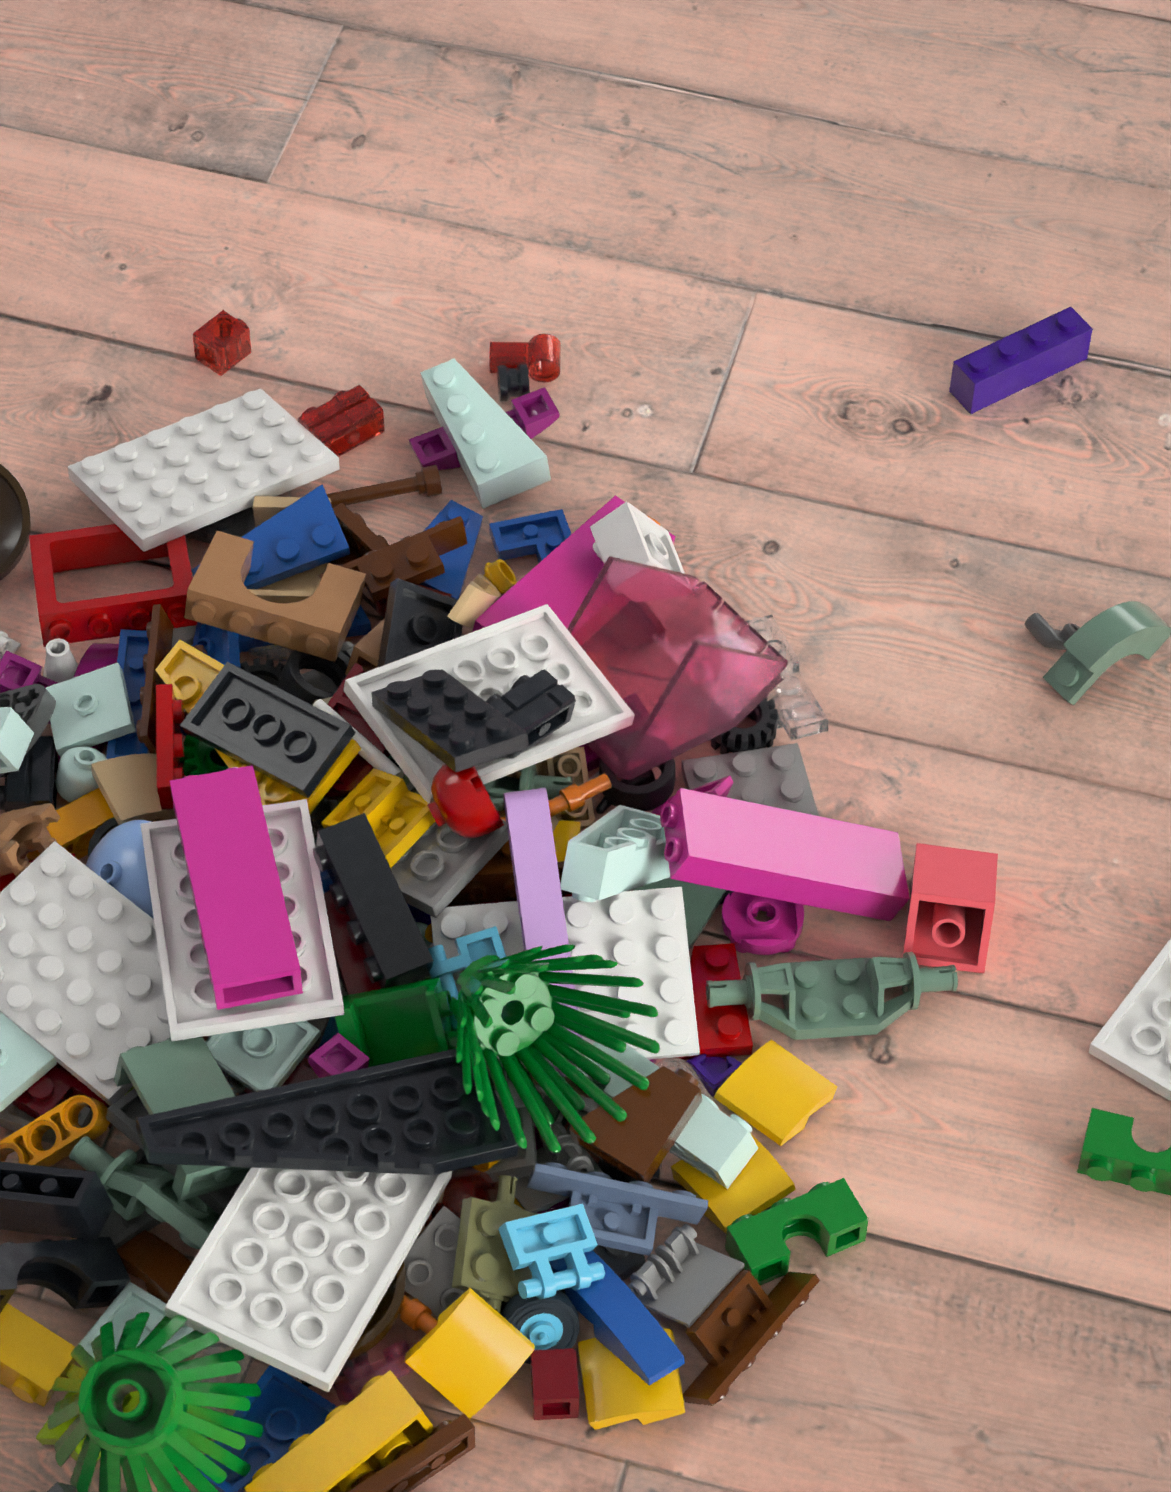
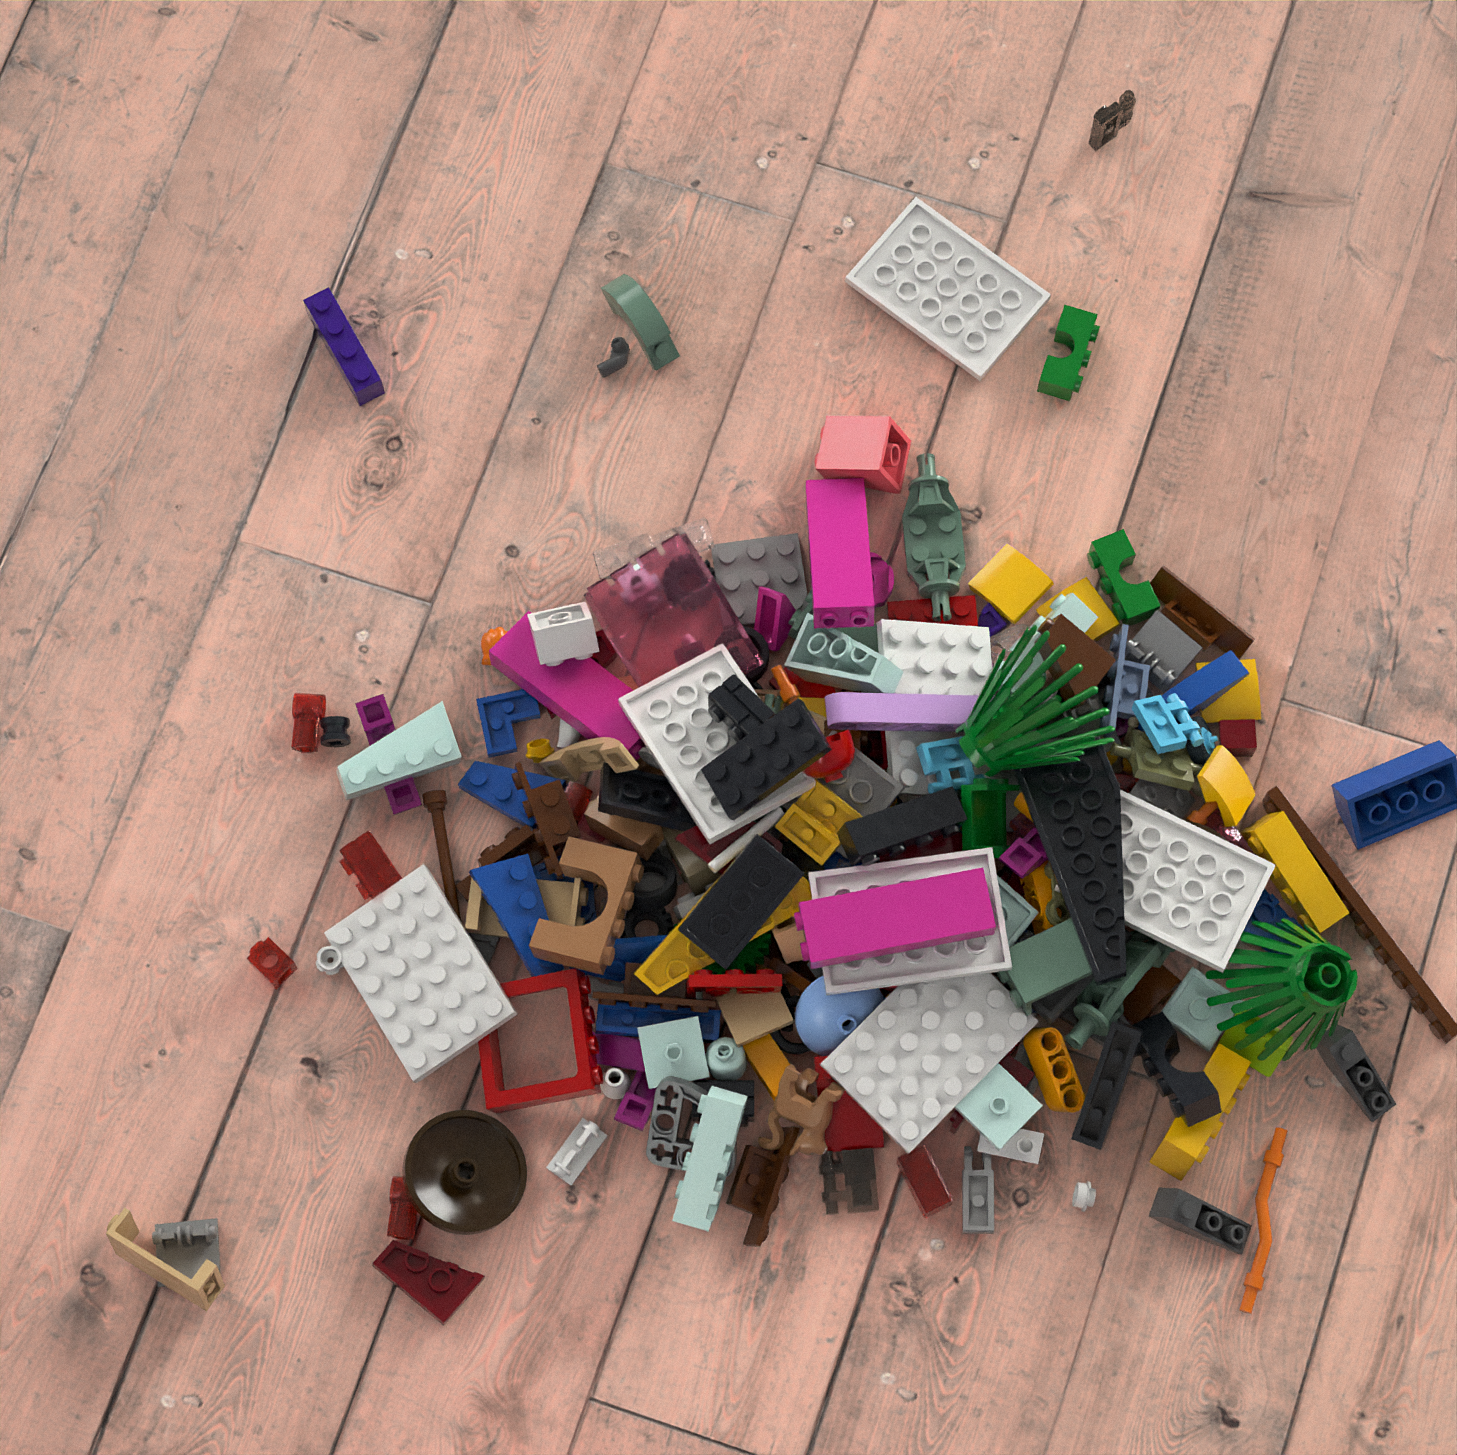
camera: 85 degrees left, 20 degrees up
none -> white plate [316,945,344,975]

